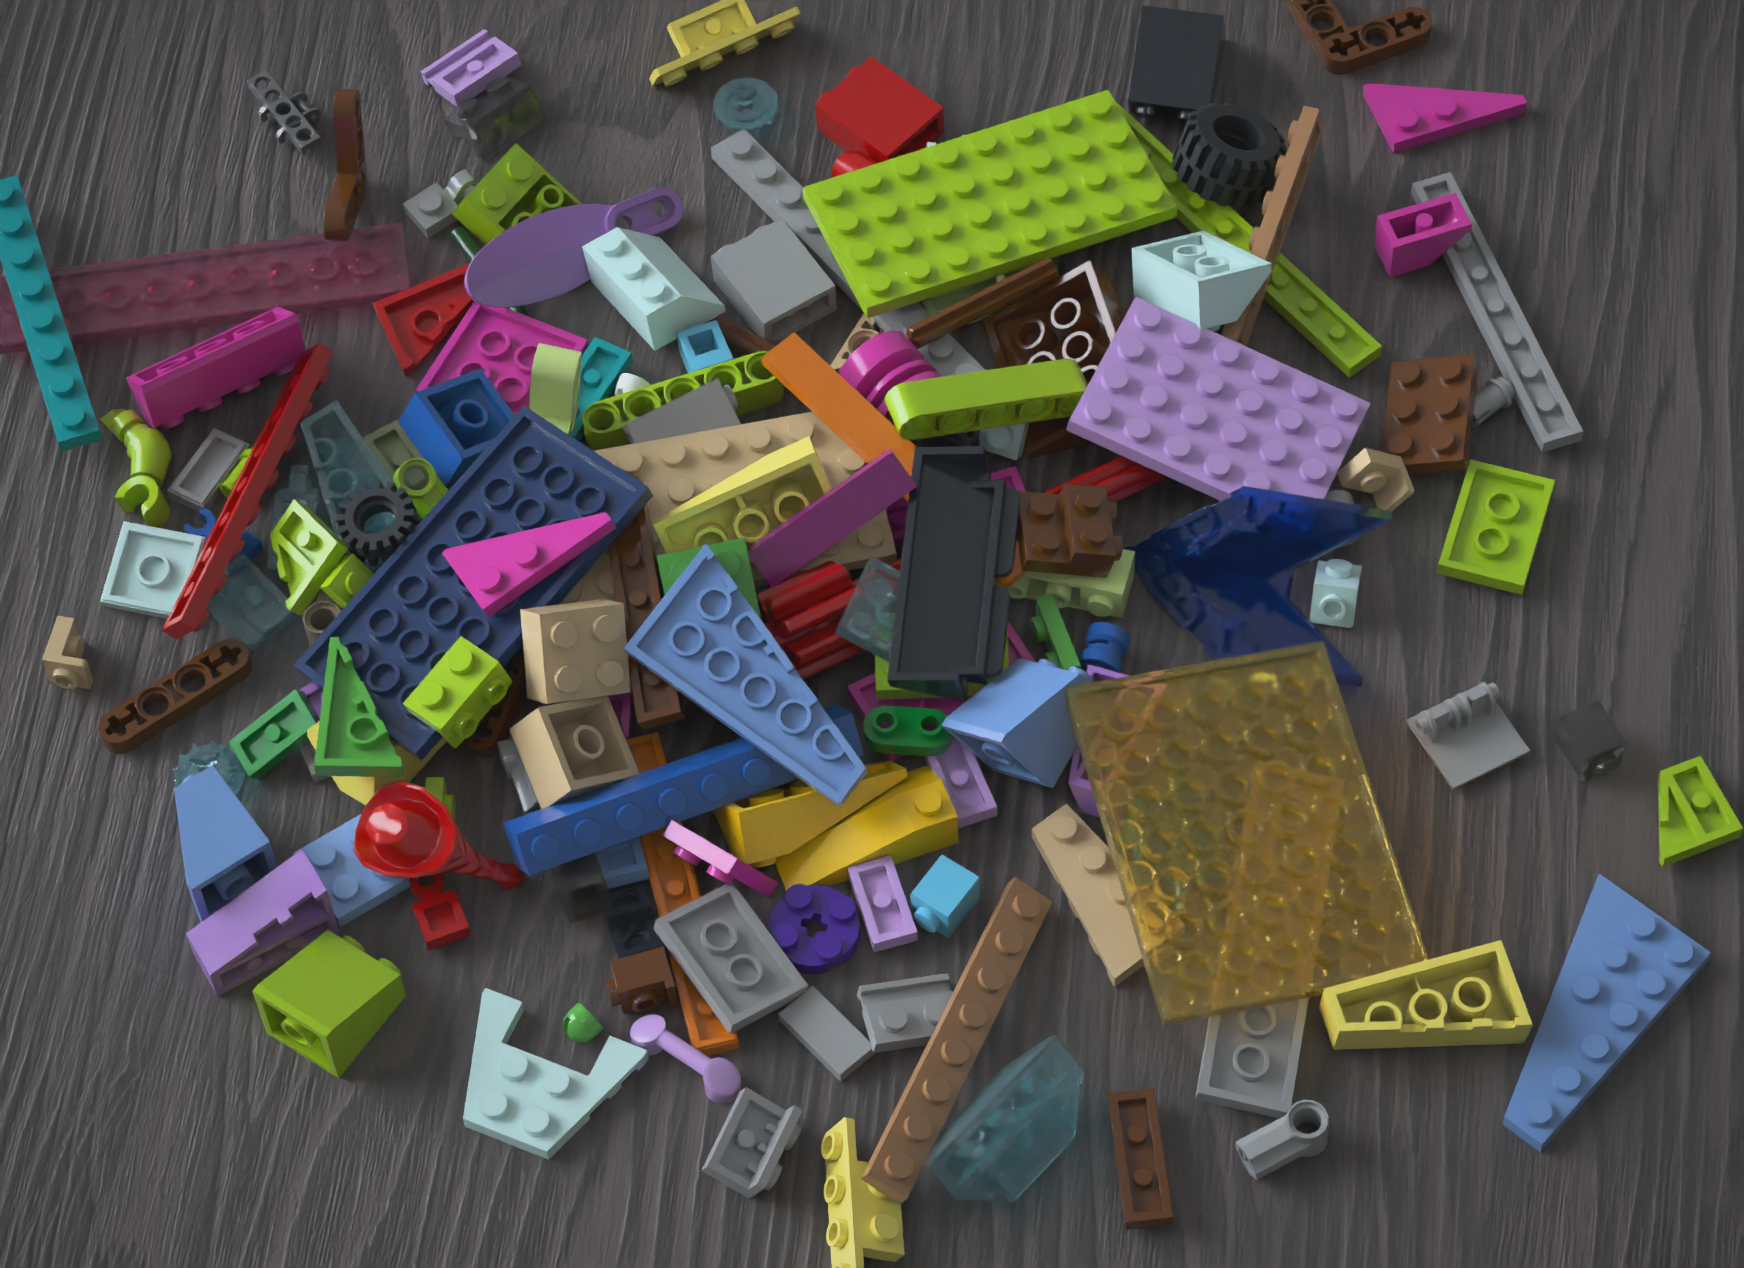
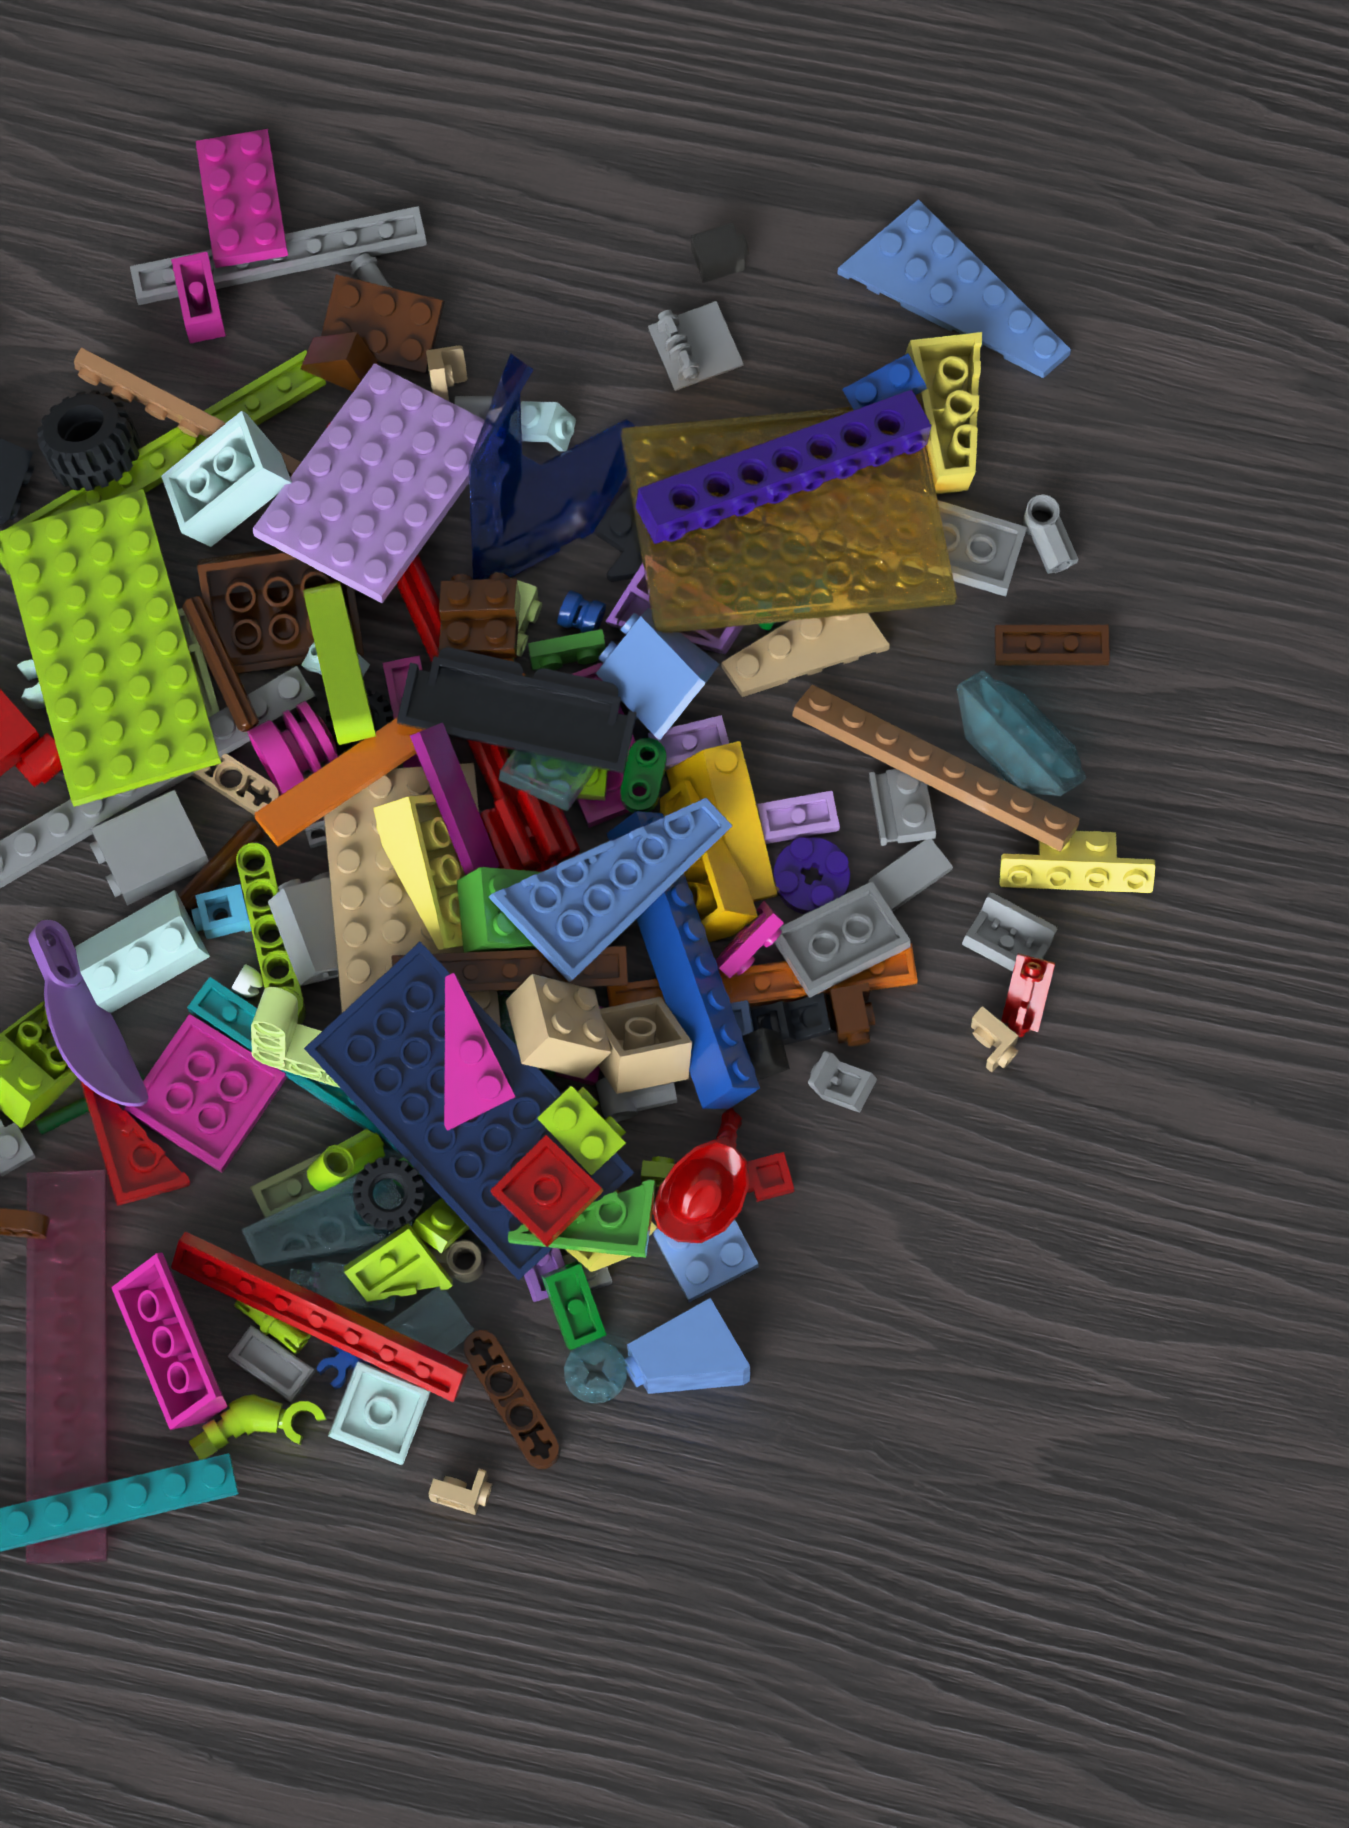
camera: 85 degrees left, 15 degrees up
medium lavender wedge [186,849,340,996] -> none
lime slope [252,930,406,1078] -> none
blue slope [398,368,515,488] -> none
light aqua wing [463,988,649,1160] -> none
bright green hinge [562,1002,604,1043] -> none
lavender bar [630,1014,742,1104] -> none
medium azure brick [910,855,980,938] -> none
dark pink wing [1363,83,1527,154] -> none
lime plate [1437,459,1555,595] -> none
lime wing [1658,756,1743,867] -> none
none -> dark pink plate [196,129,288,268]
none -> reddish brown slope [300,332,380,392]
none -> red plate [490,1135,603,1247]
none -> dark purple brick [636,390,932,544]
none -> light grey bracket [808,1051,877,1113]
none -> blue plate [842,354,927,411]
none -> tan bracket [971,1006,1018,1072]
none -> hinge [1001,953,1055,1037]

